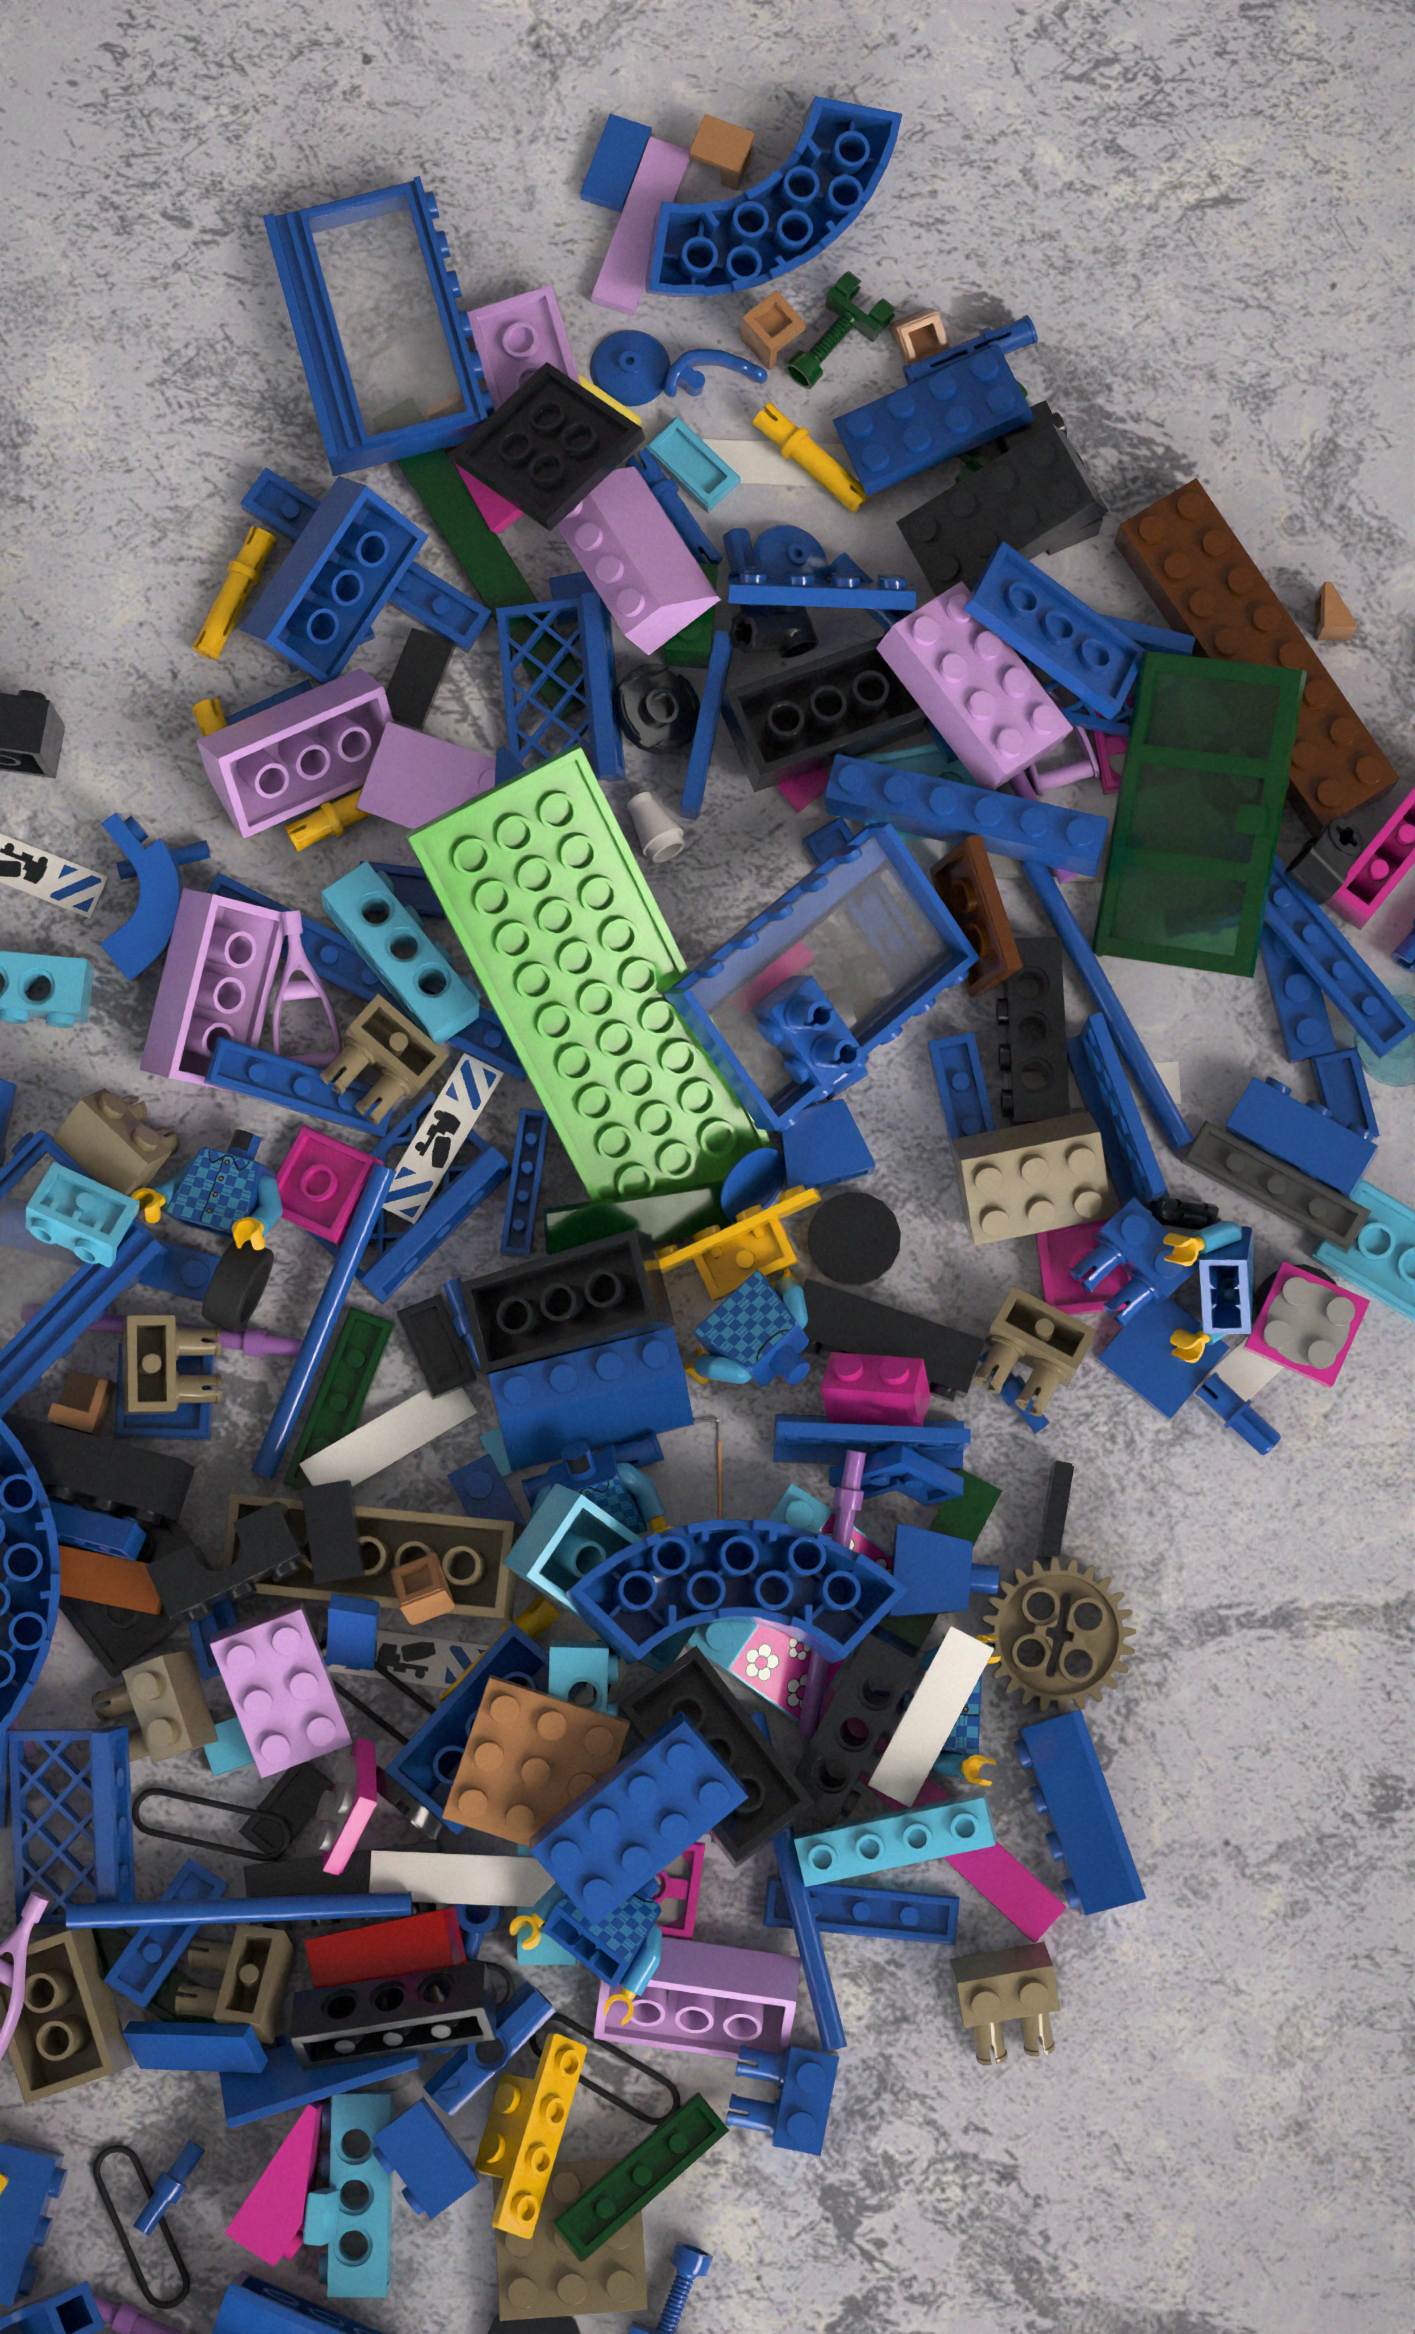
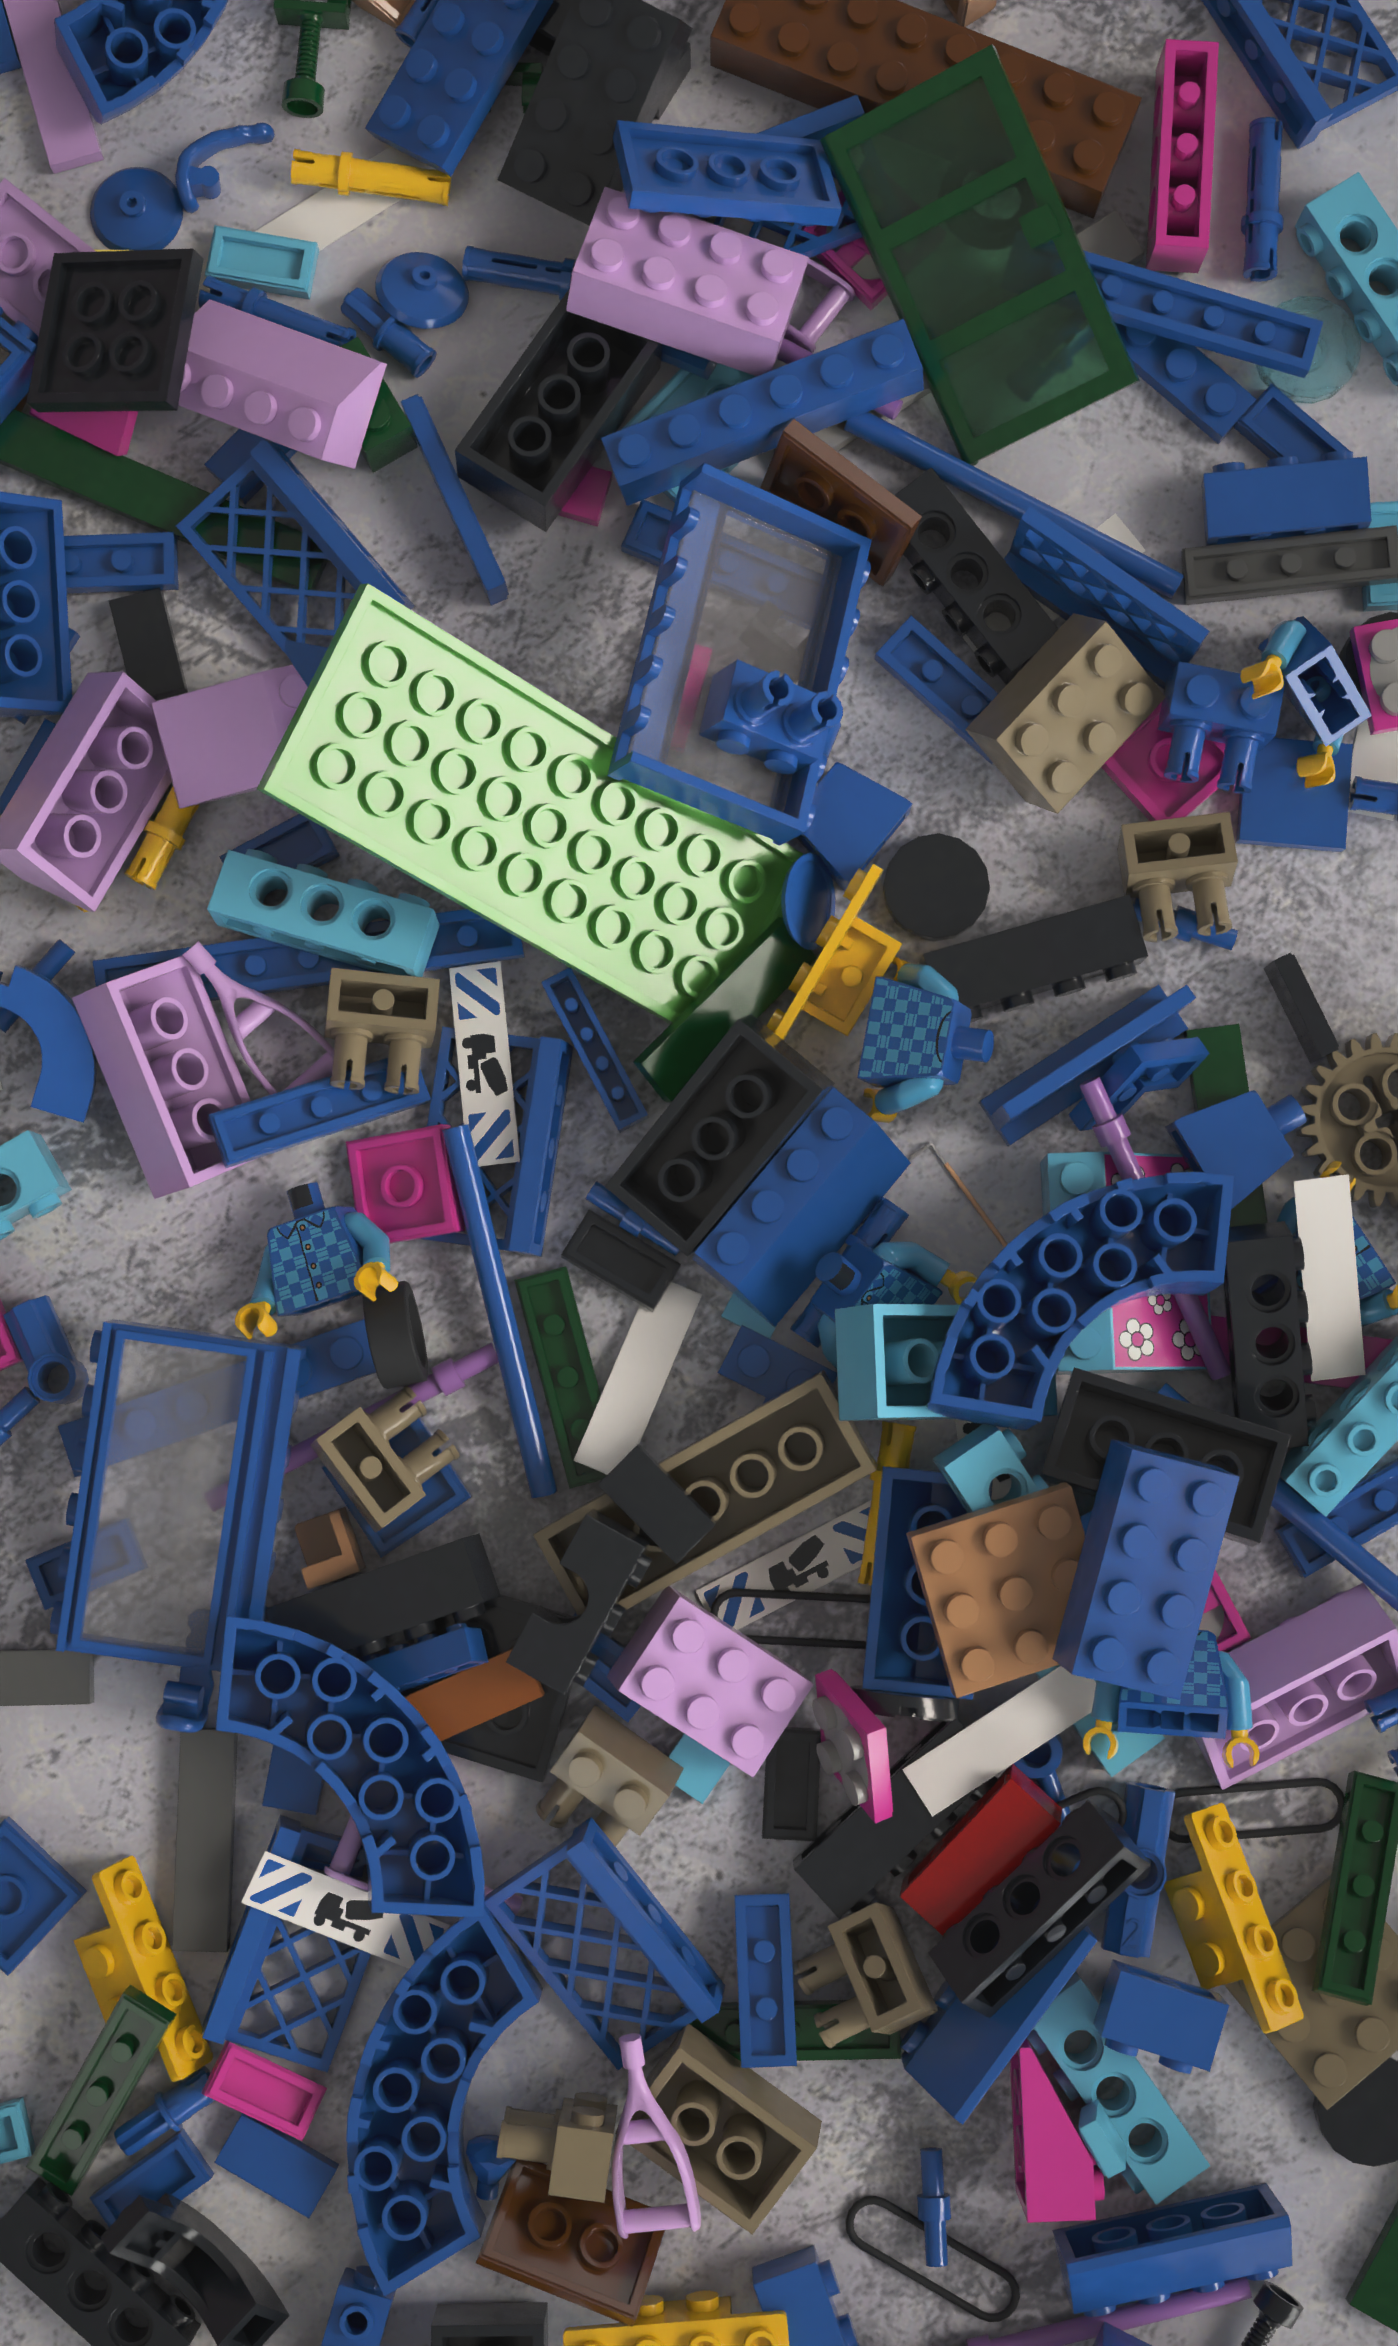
camera: 30 degrees left, 5 degrees up
medium azure bracket [25,1162,139,1267] -> none
dark tan brick [52,1088,180,1197] -> none
blue piece [66,1891,412,1929] -> none
blue tile [122,2021,268,2073] -> none
black piece [132,1788,290,1861] -> none
blue tile [326,1594,380,1671] -> none
medium nougat slope [390,1553,455,1625] -> none
black tile [613,663,700,755] -> none
white cone [627,792,685,863] -> none
blue plate [728,569,916,610] -> none
black piece [728,605,819,659] -> none
medium nougat panel [741,290,806,370] -> none
dark pink brick [820,1352,931,1427] -> none
black axle [1148,1197,1222,1230] -> none
black piece [1284,818,1363,905] -> none

